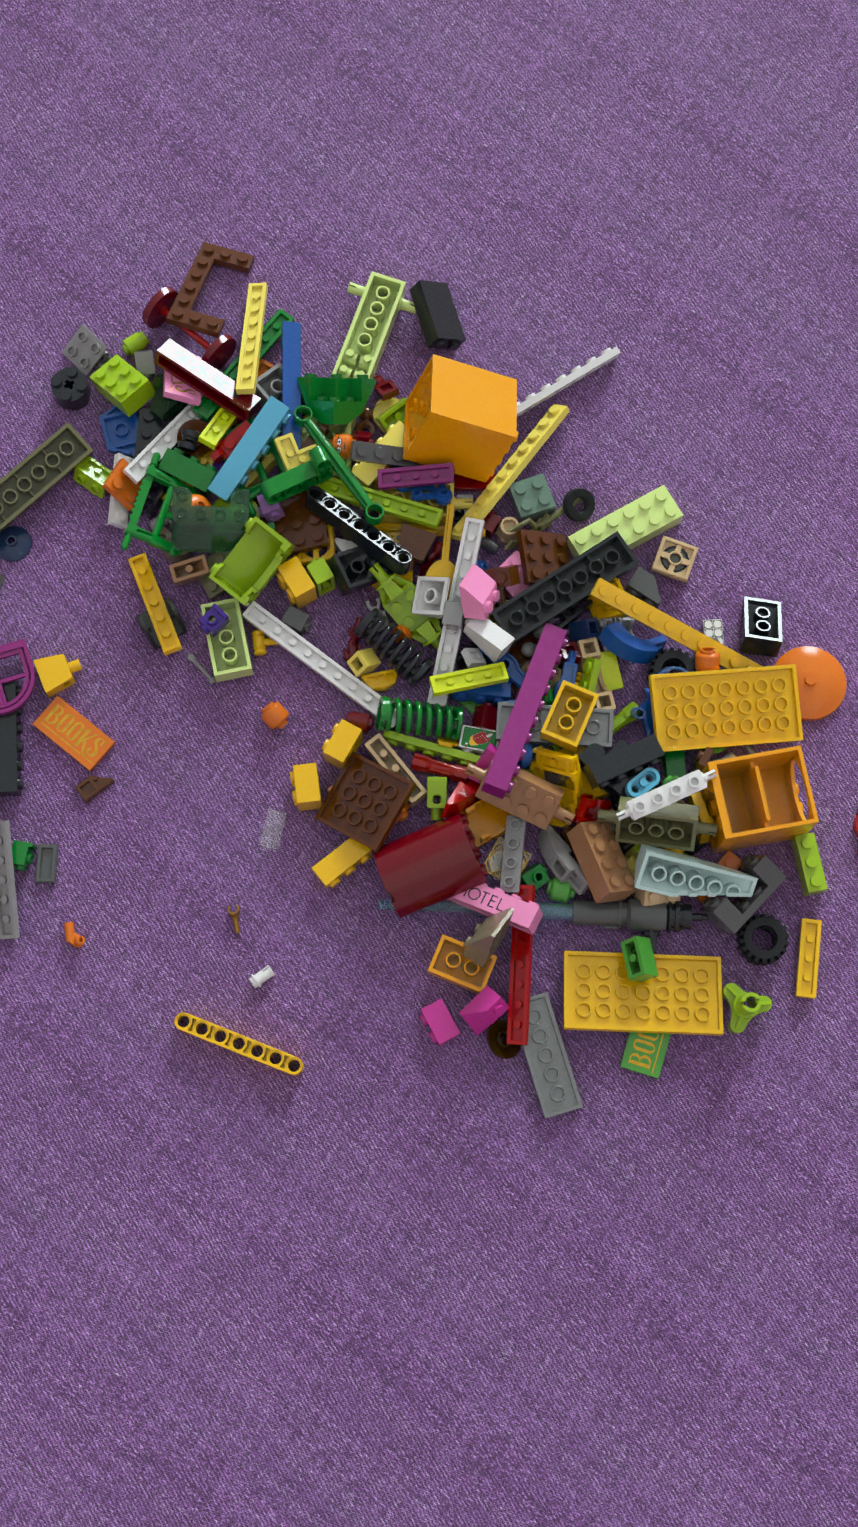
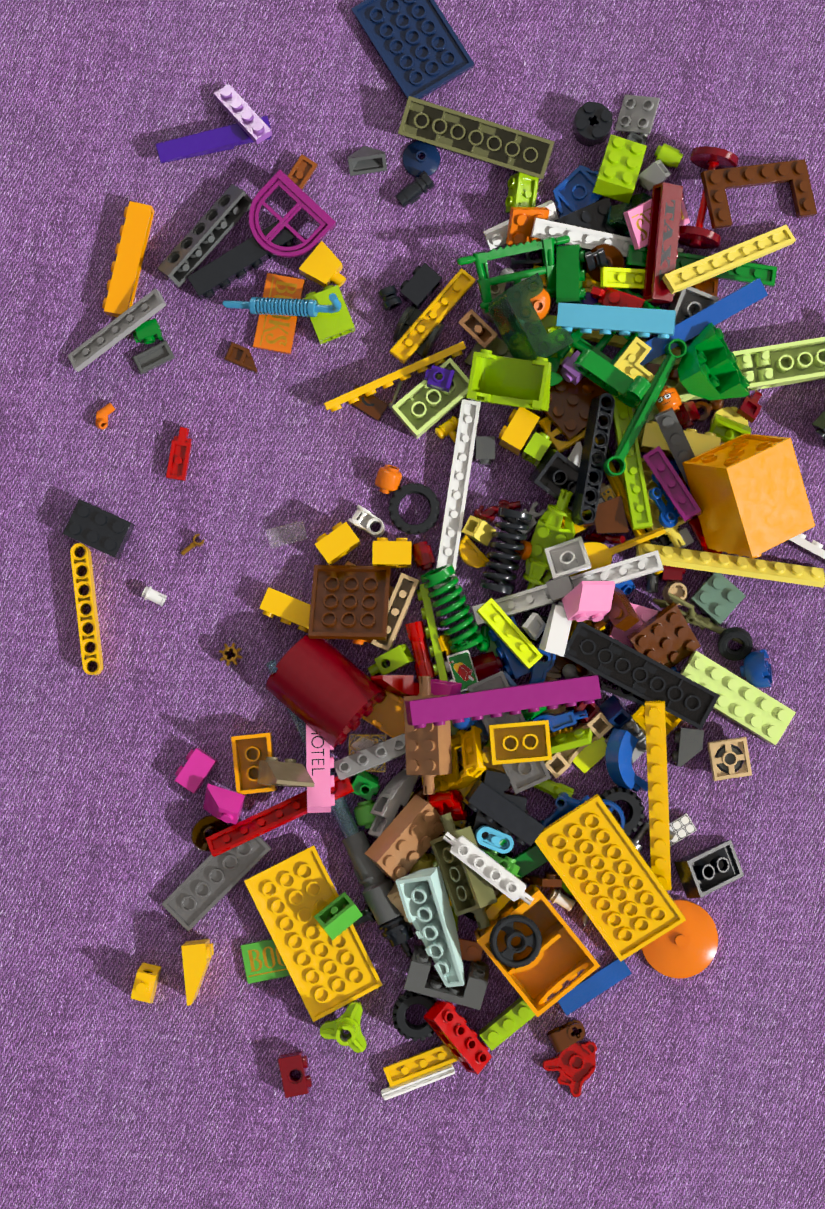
camera: 65 degrees right, 10 degrees up
orange head [695,647,720,671] -> none
none -> black brick [63,499,135,560]
none -> yellow torso [130,962,162,1003]
none -> red hinge [166,427,192,481]
none -> yellow slope [181,939,214,1006]
none -> pearl gold gear [219,643,243,666]
none -> dark azure piece [222,293,341,317]
none -> dark red brick [278,1051,312,1098]
none -> lime brick [303,285,355,345]
none -> yellow plate [323,341,466,412]
none -> reddish brown tile [347,385,388,421]
none -> white piece [348,505,385,537]
none -> black wheel [378,285,402,311]
none -> white axle [381,1064,455,1100]
none -> black tyre [389,483,440,535]
none -> black axle [395,171,435,208]
none -> black brick [400,263,442,309]
none -> red brick [423,1000,492,1075]
none -> green arm [476,626,490,652]
none -> black wheel [489,914,542,968]
none -> reddish brown piece [546,1019,585,1053]
none -> blue tile [558,958,632,1015]
none -> blue cylinder [740,649,772,688]

